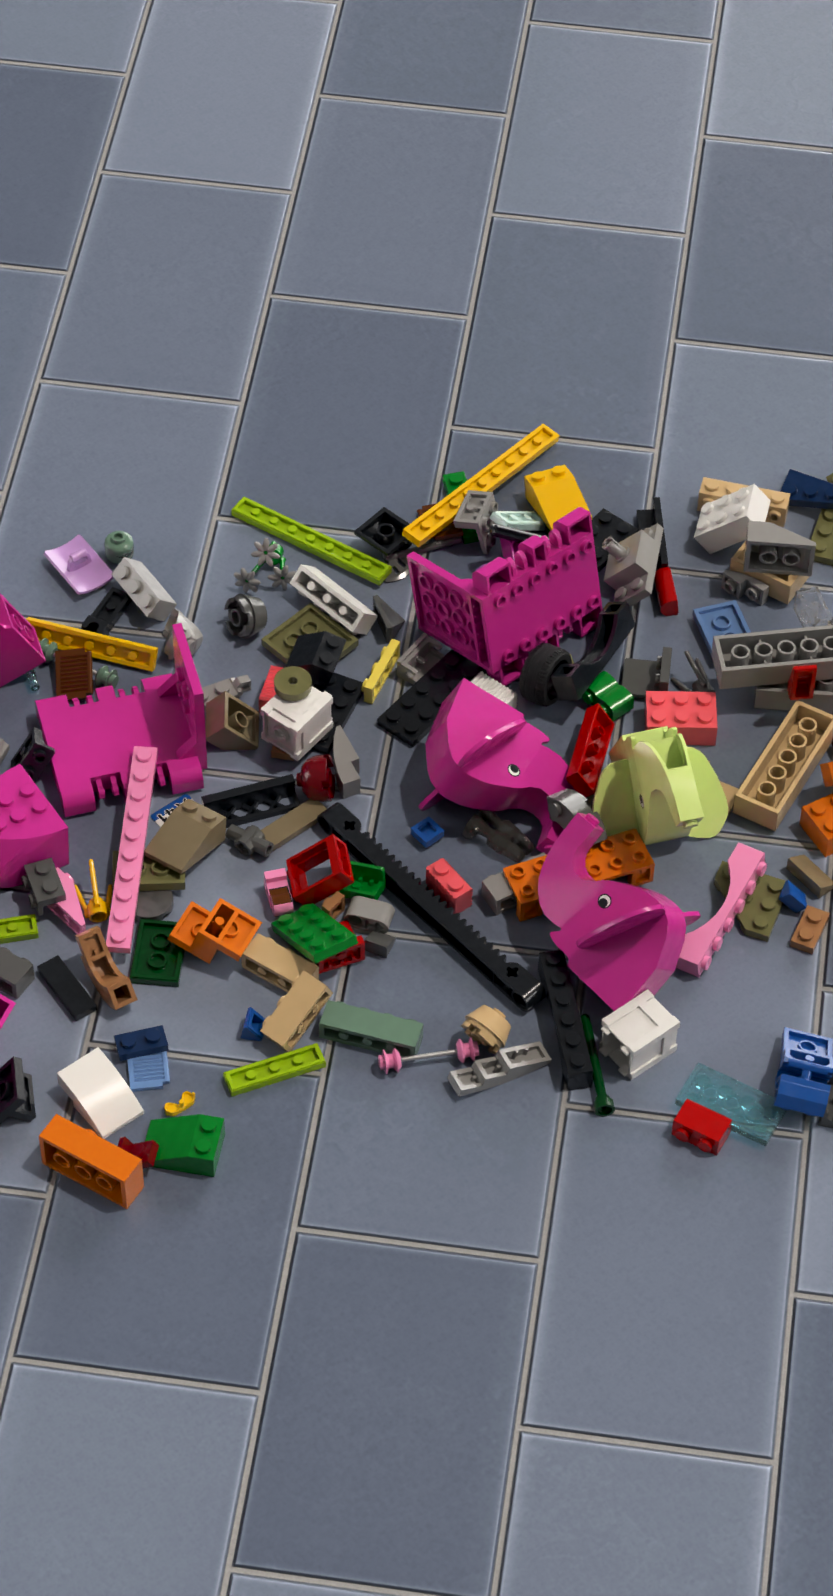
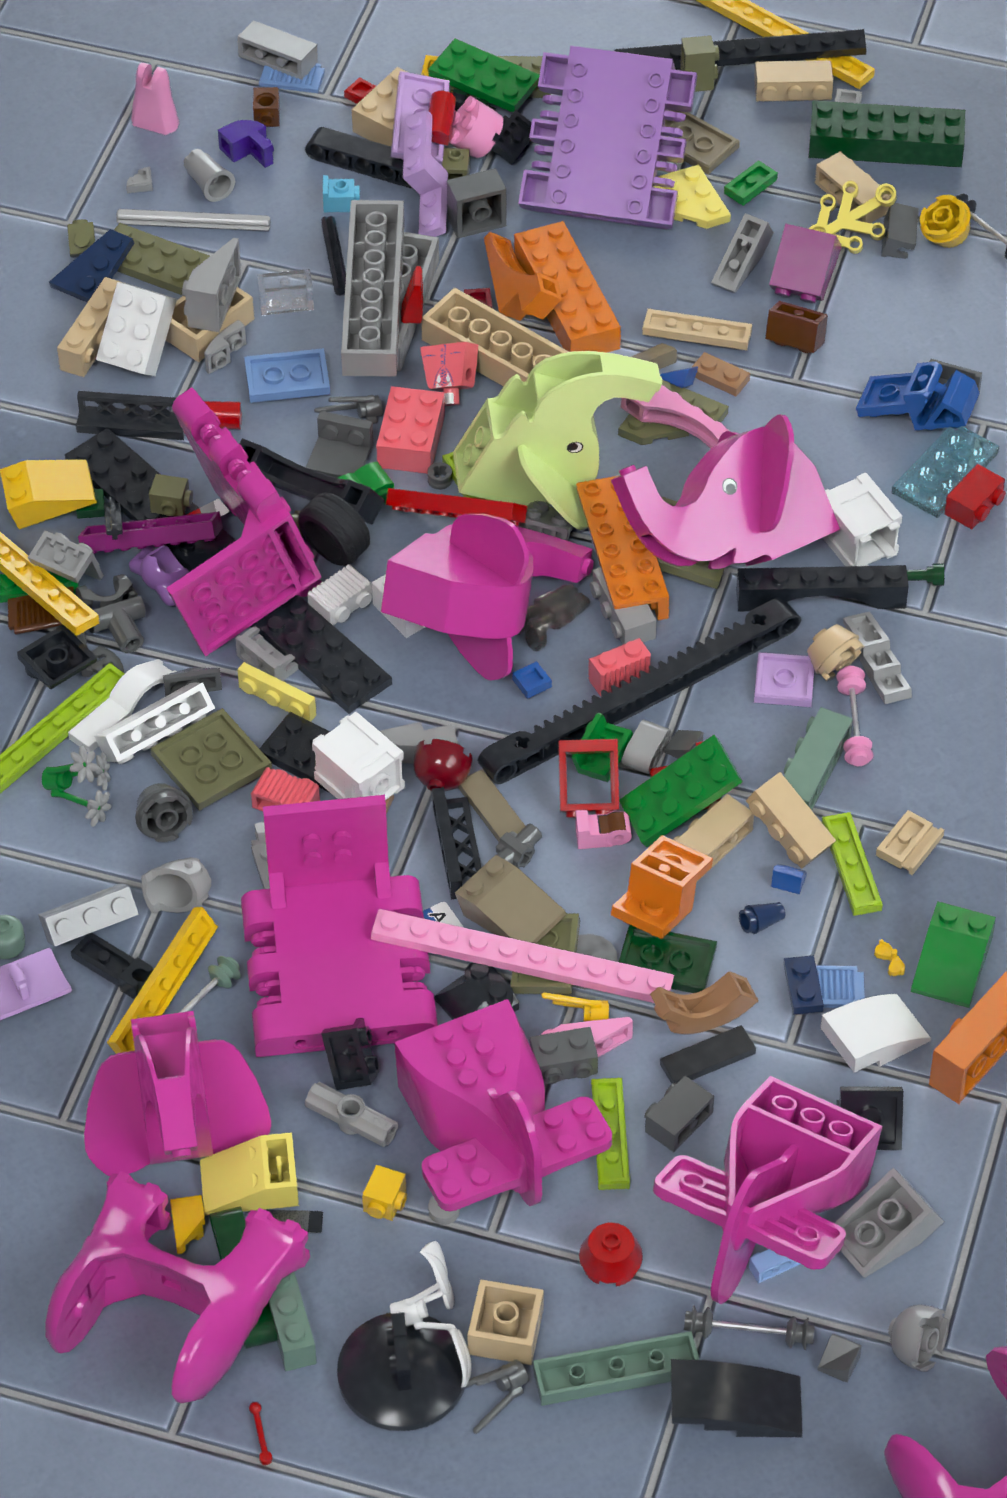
camera: 80 degrees left, 0 degrees up
reddish brown window [55,648,93,702] -> none
dark red bracket [118,1137,159,1169] -> none
olive piece [274,666,312,701] -> none
black slope [286,631,346,689] -> none
medium nougat plate [321,891,345,919] -> none
light aqua tile [490,511,545,531] -> none
dark grey brick [547,788,607,845] -> none
light grey brick [602,523,664,607] -> none
none -> white piece [68,659,177,753]
none -> dark grey connector [75,574,146,653]
none -> coral torso [420,342,478,406]
none -> black slope [434,962,519,1020]
none -> dark blue cone [739,902,786,934]
none -> lavender tile [754,652,814,707]
none -> tan plate [876,810,944,875]

